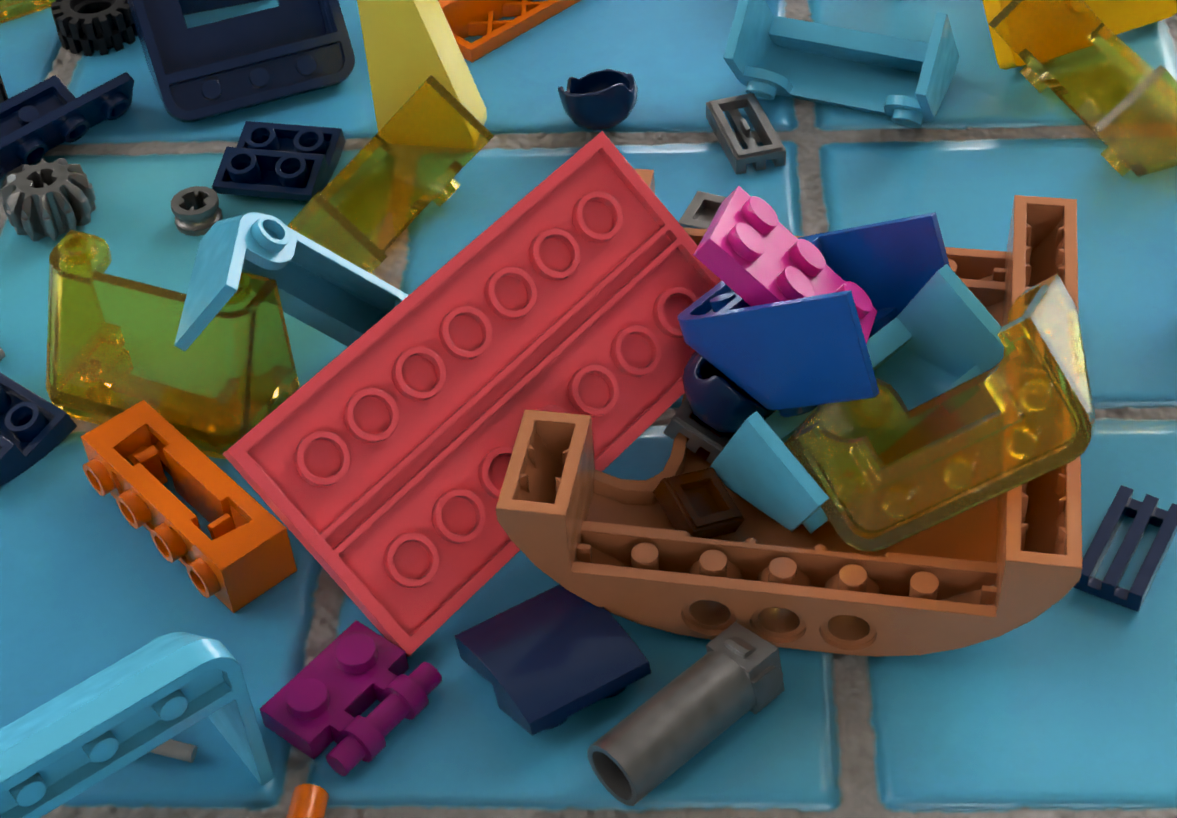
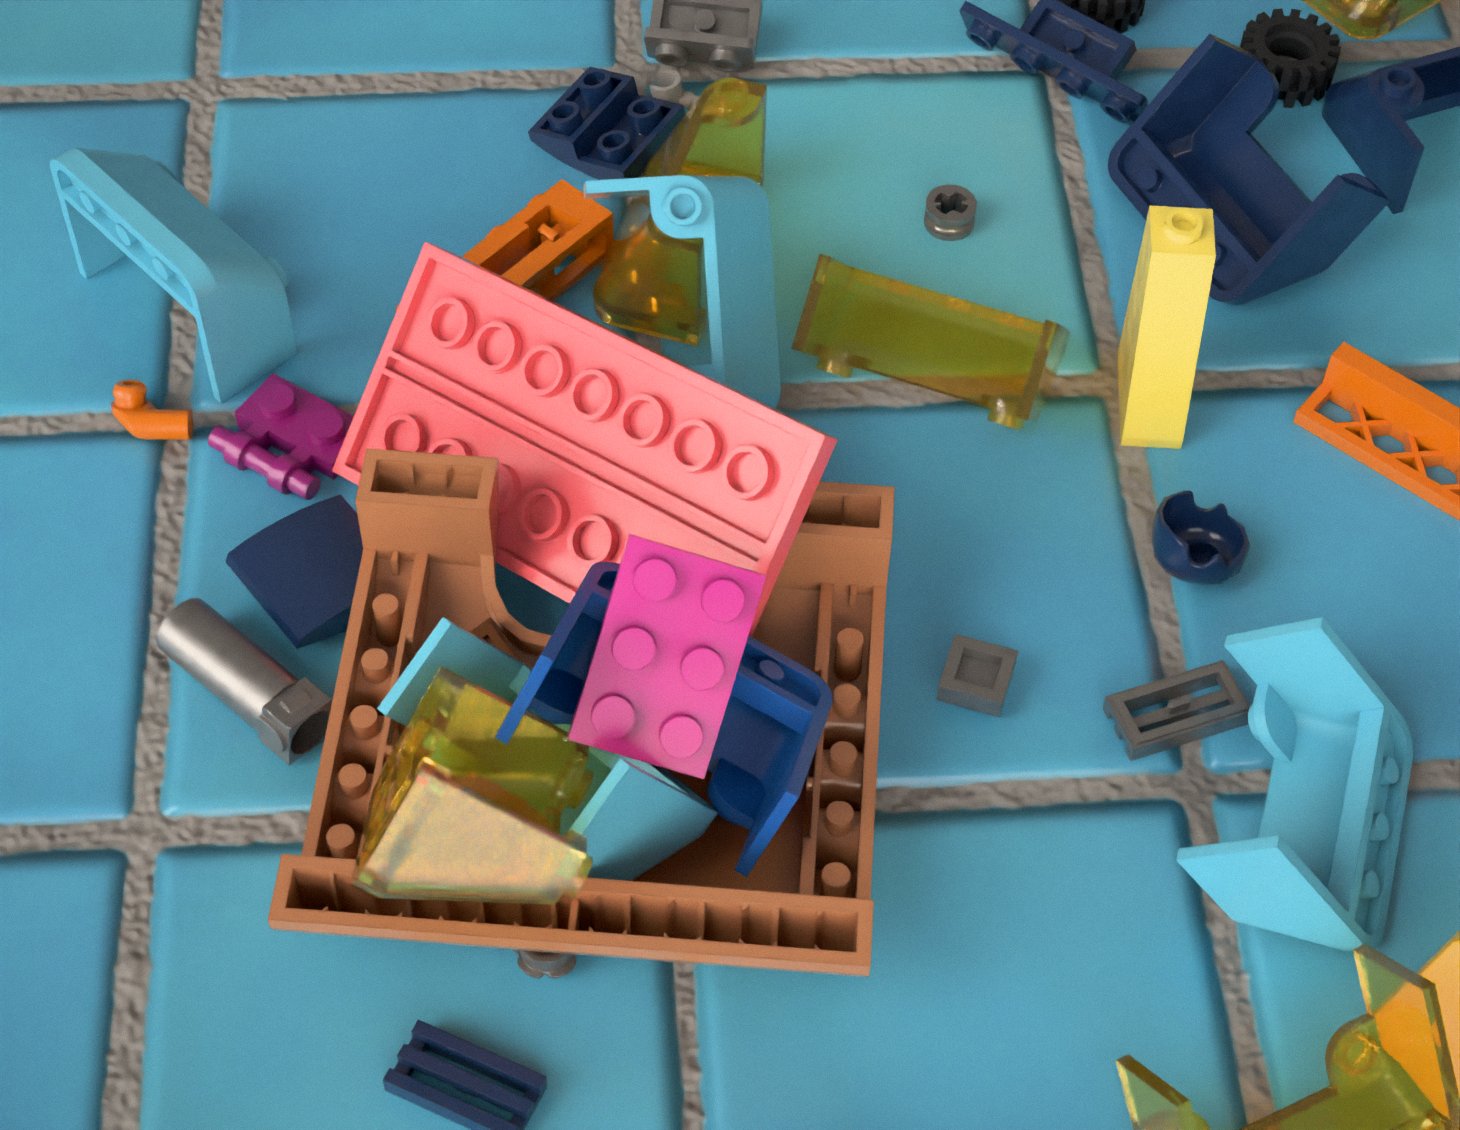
camera: 80 degrees right, 10 degrees up
flat silver gear [1,158,96,241] -> none
dark blue slope [212,121,346,202] -> none

